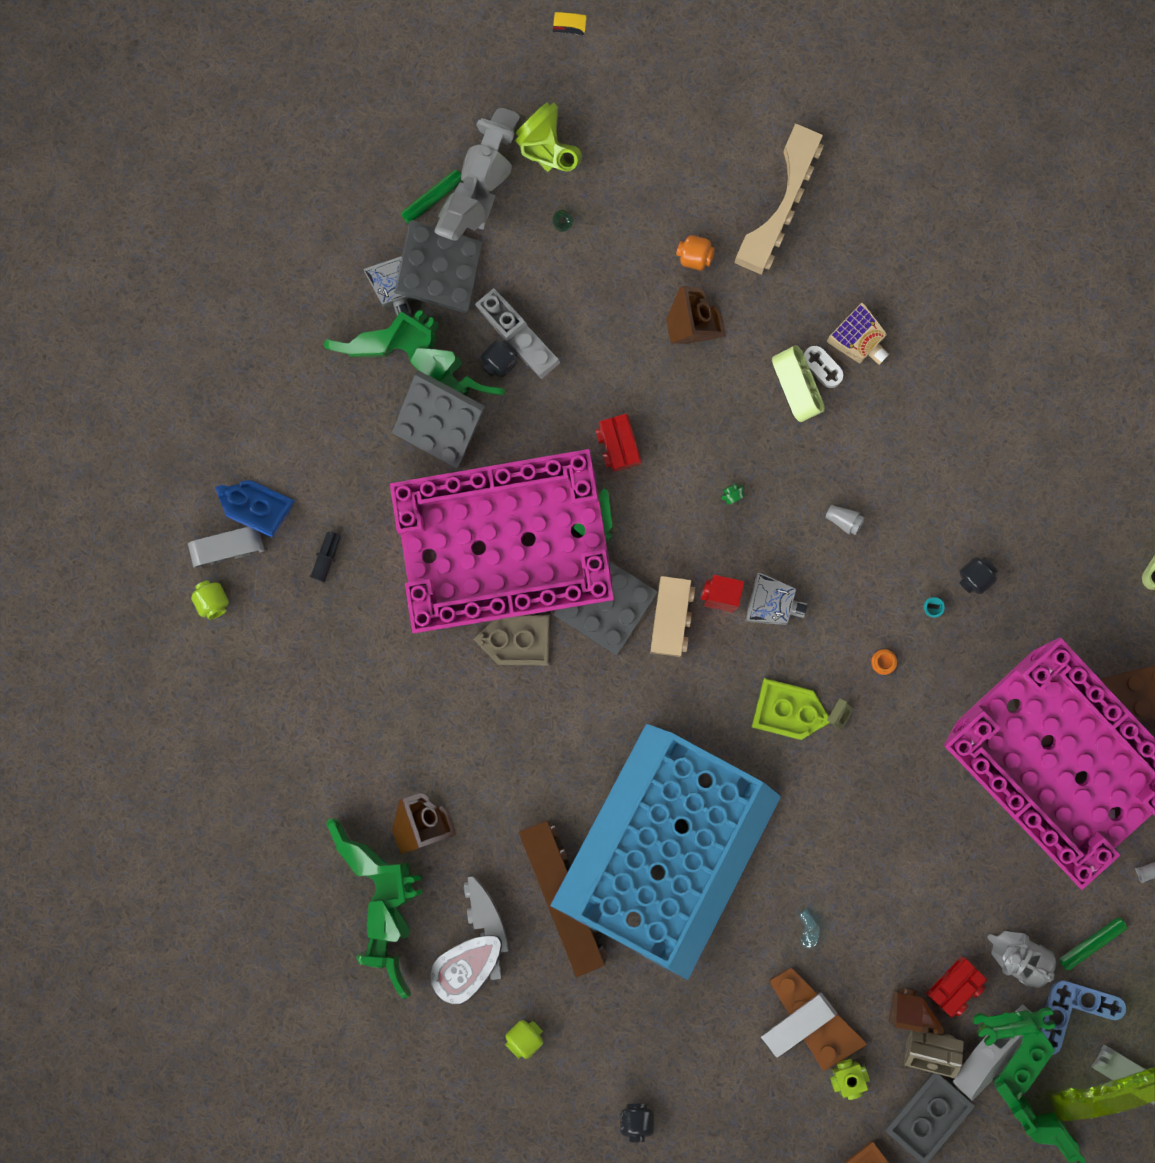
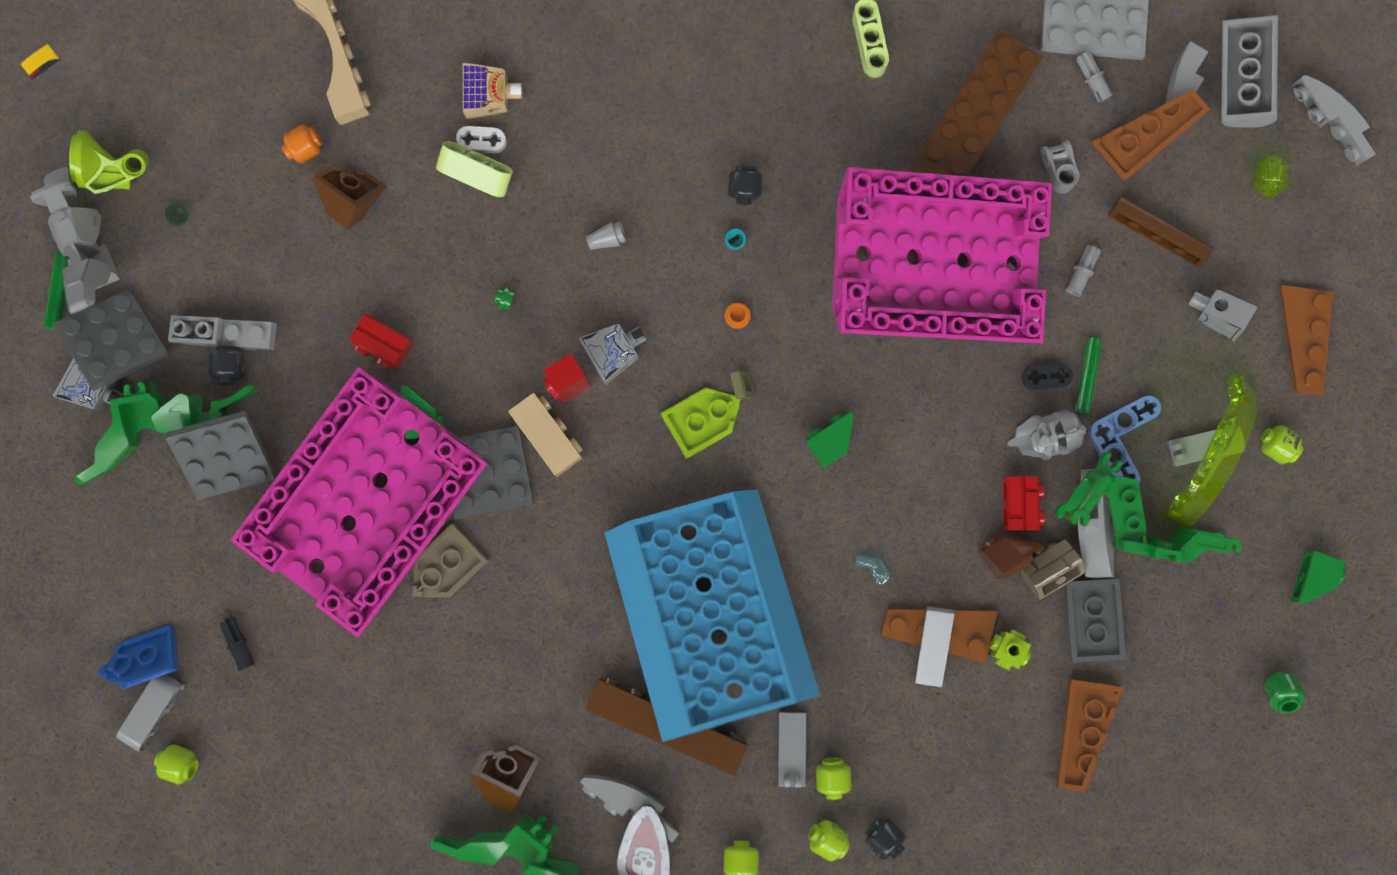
camera: 50 degrees left, 0 degrees up
none -> light grey hinge [778,712,806,788]
none -> green slope [805,412,854,469]
none -> lime head [808,820,850,861]
none -> lime head [816,757,852,800]
none -> black beam [1021,364,1073,390]

